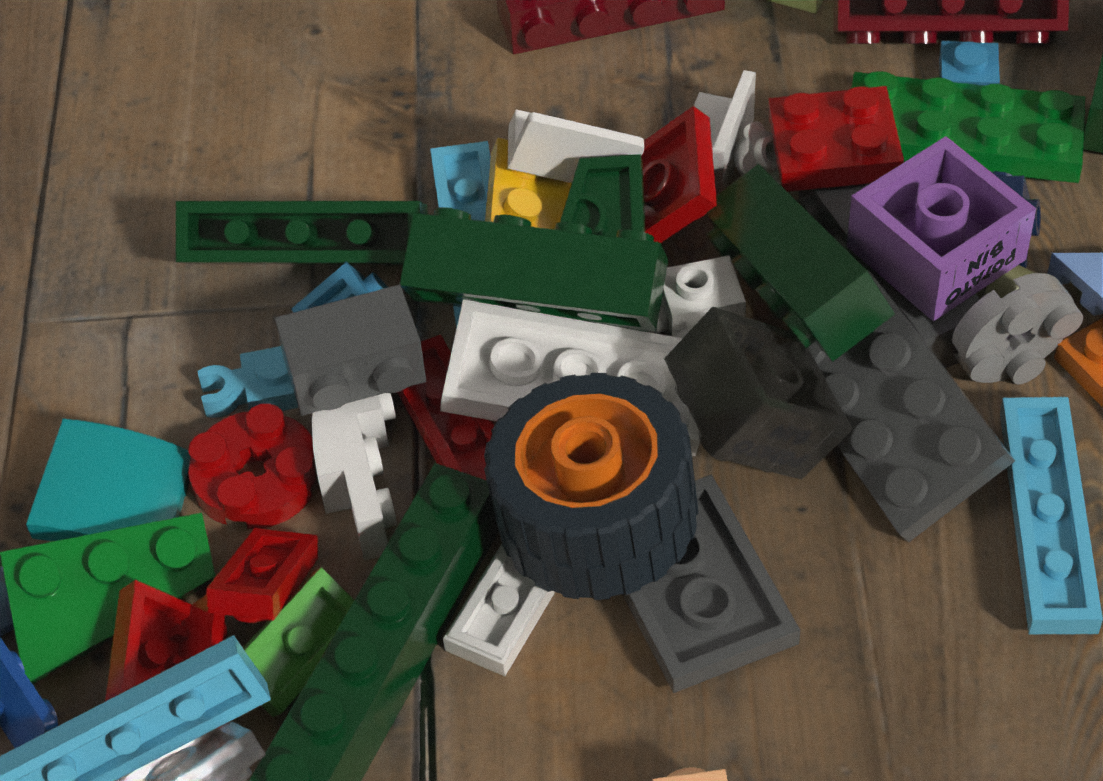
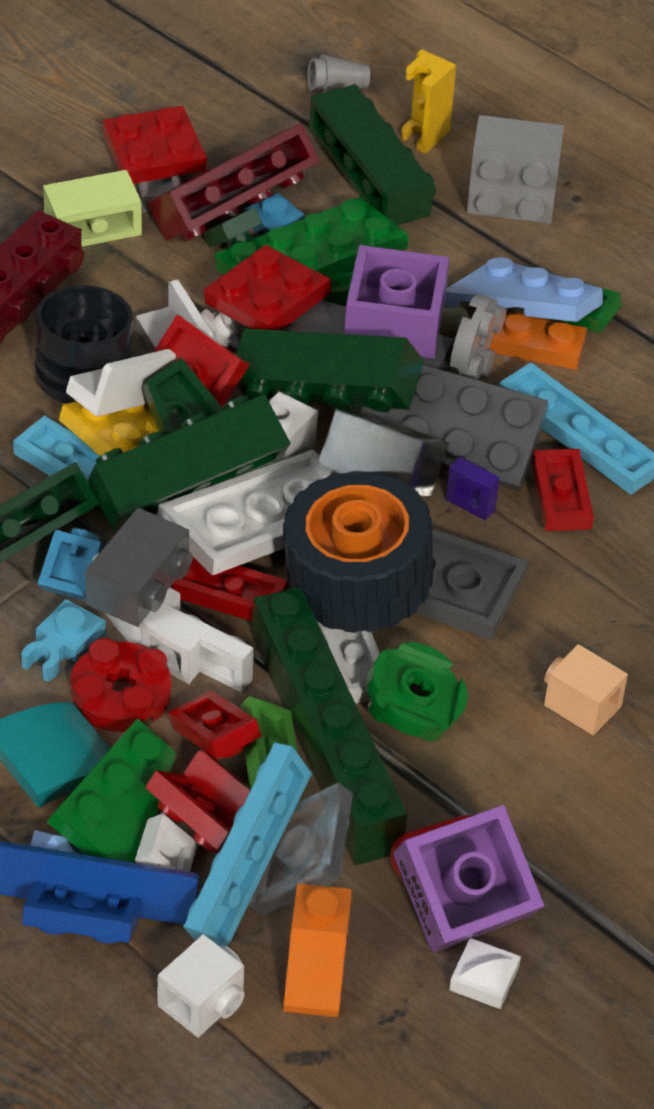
camera: 50 degrees left, 5 degrees down
none -> black wheel [35,285,133,404]
none -> white plate [135,813,198,872]
none -> dark green plate [202,207,263,248]
none -> green plate [366,642,468,742]
none -> dark purple plate [446,457,500,521]
none -> red plate [532,449,594,531]

